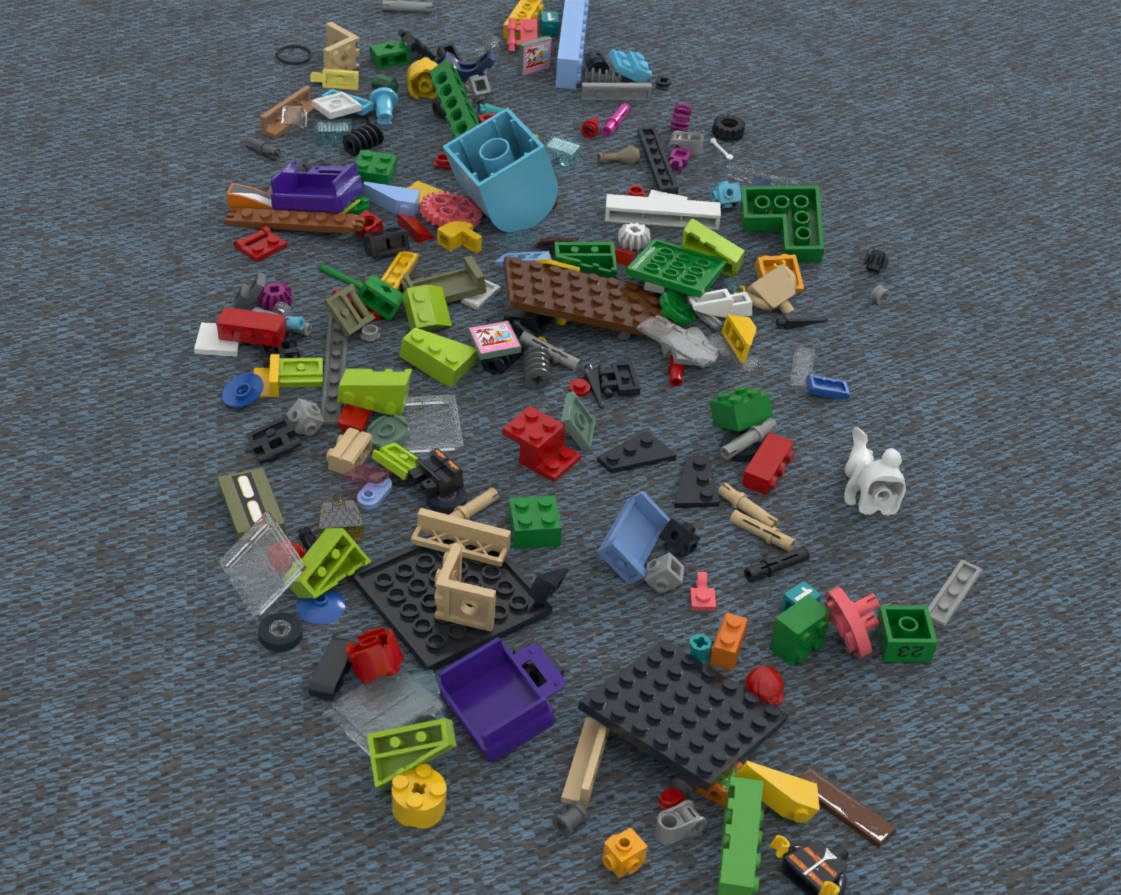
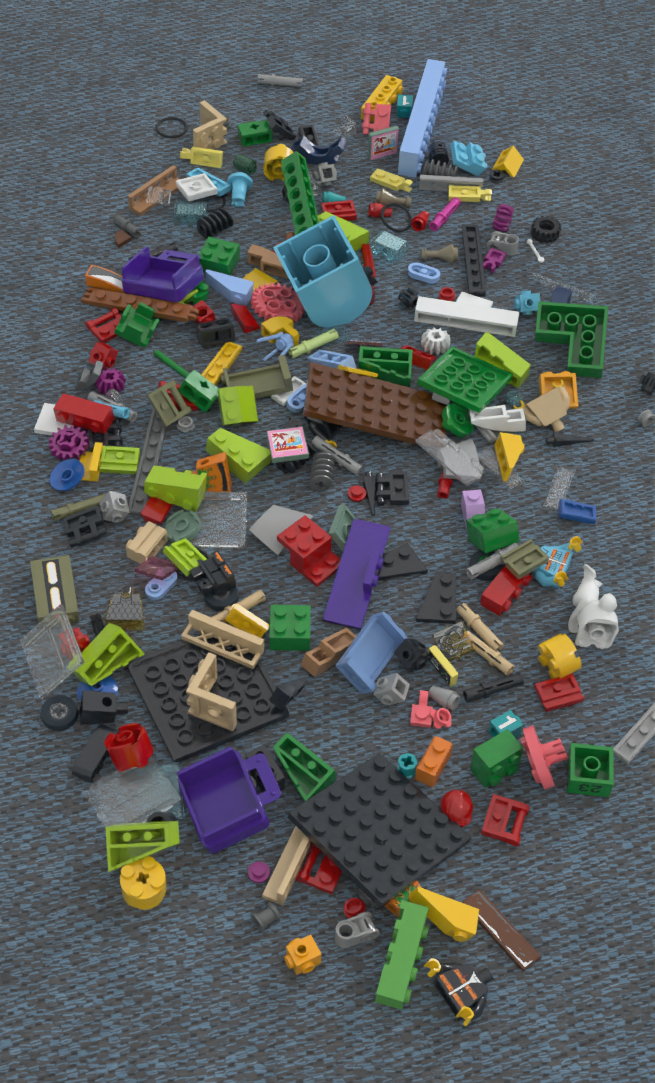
camera: 10 degrees right, 10 degrees up
none -> magenta gear [48,425,89,461]
none -> olive pin [50,494,105,522]
none -> black torso [79,691,128,725]
none -> red brick [88,342,119,370]
none -> green panel [114,302,159,348]
none -> reddish brown tile [115,229,132,248]
none -> orange torso [191,452,232,492]
none -> yellow panel [225,603,270,638]
none -> medium nougat slope [247,244,290,280]
none -> magenta plate [248,861,270,883]
none -> light grey slope [249,505,313,556]
none -> light blue plant [257,332,294,361]
none -> green wedge [273,732,337,803]
none -> light blue plate [286,384,307,413]
none -> yellowish green pin [288,328,339,359]
none -> red plate [295,842,342,894]
none -> medium nougat slope [301,628,357,677]
none -> dark purple bracket [323,519,390,630]
none -> red cone [368,202,392,218]
none -> light yellow plate [370,168,413,192]
none -> dark tan piece [375,188,411,208]
none -> black tyre [380,203,412,232]
none -> black gear [398,288,418,308]
none -> light blue plate [408,263,440,284]
none -> light yellow tile [428,645,458,687]
none -> light grey cone [428,686,460,711]
none -> coral plate [430,708,451,729]
none -> piece [433,621,474,662]
none -> light yellow plate [448,185,492,202]
none -> lavender slope [461,490,485,529]
none -> red plate [481,794,530,847]
none -> yellow panel [492,145,524,177]
none -> olive plate [500,539,549,579]
none -> torso [532,536,582,589]
none -> red plate [534,673,584,712]
none -> yellow brick [538,633,582,679]

